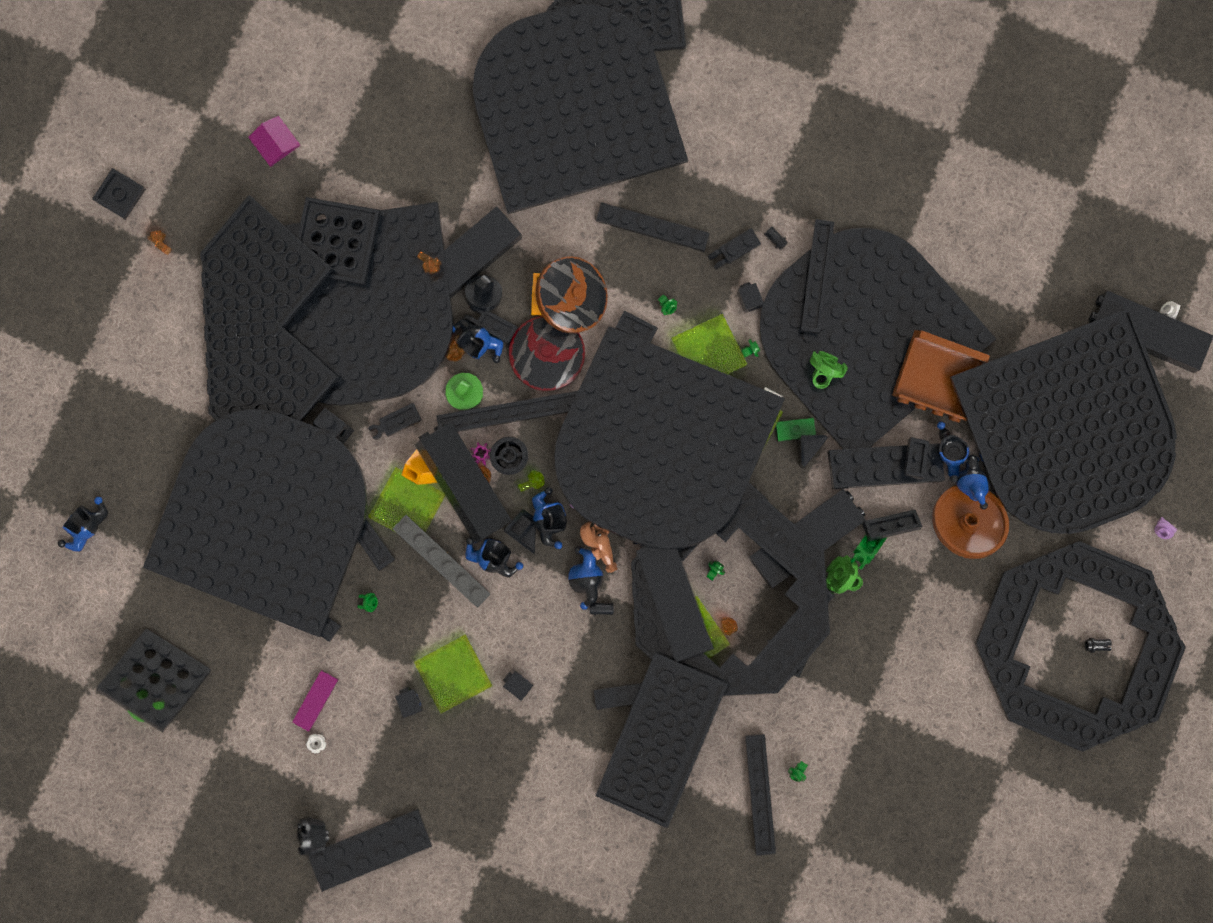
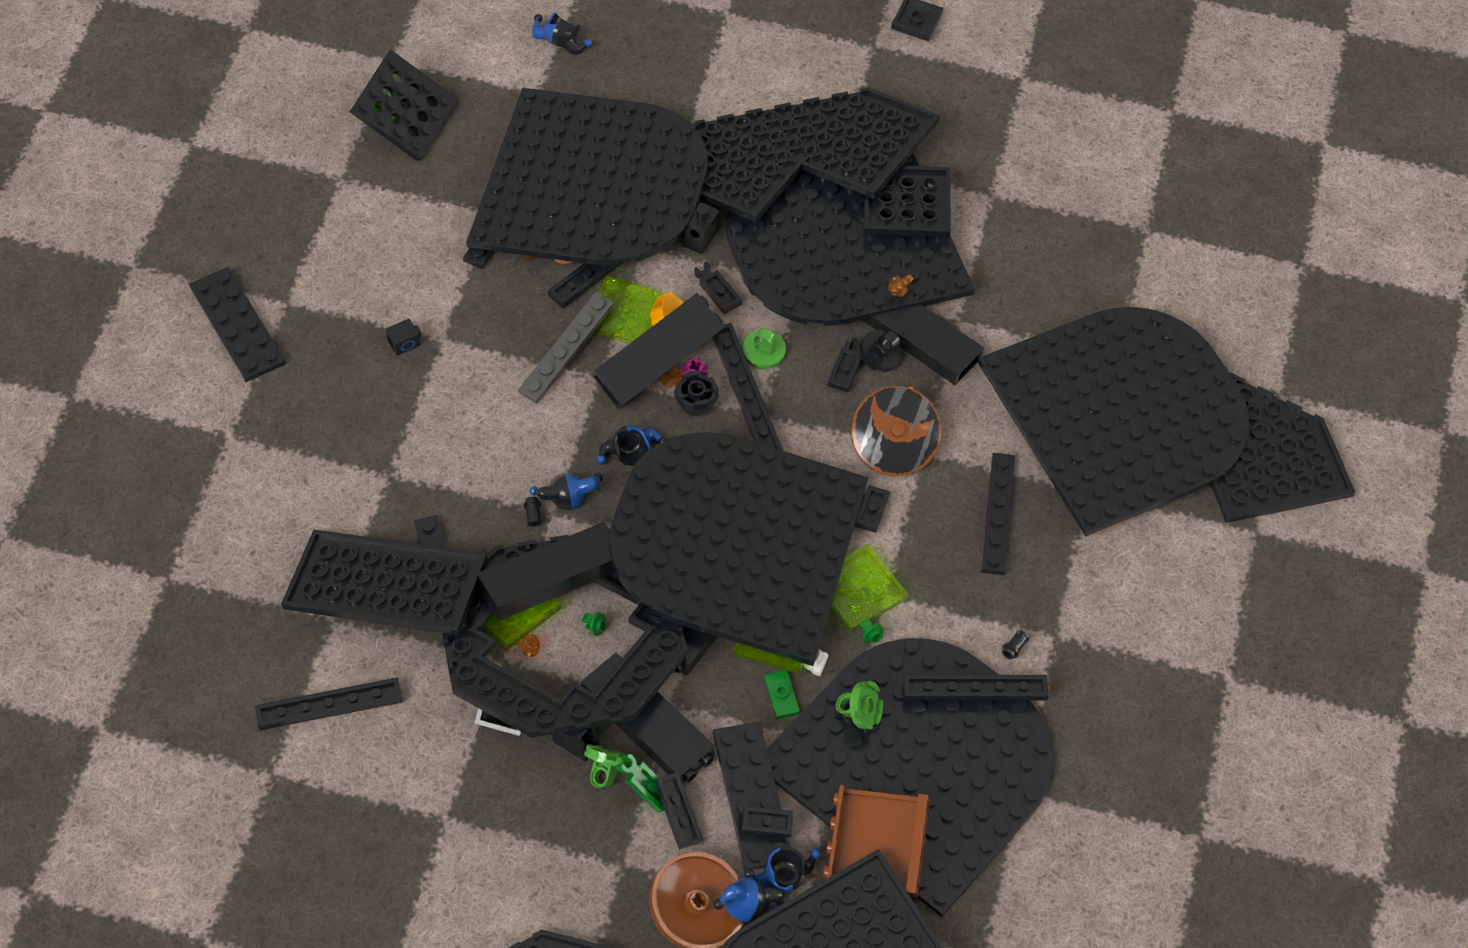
camera: 80 degrees right, 25 degrees down
clear orange plate [147,231,172,255] -> none
magenta slope [248,116,301,167] -> none
magenta tile [292,670,339,732] -> none
black cone [297,816,329,857] -> none
white plate [306,734,326,753] -> none
green plate [358,593,378,612] -> none
clear neon green plate [414,634,493,714] -> none
clear orange plate [446,334,465,362] -> none
black piece [453,319,504,364] -> none
black piece [465,536,524,578] -> none
black brick [503,671,534,701] -> none
black slope [504,509,536,555] -> none
dish [509,316,585,391] -> none
clear neon green plate [518,470,545,492] -> none
nougat animal [580,522,618,573] -> none
green plate [658,295,677,315] -> none
black hinge [707,228,761,270] -> none
black brick [737,282,764,314] -> none
green plate [788,761,808,782] -> none
black slope [796,435,829,469] -> none

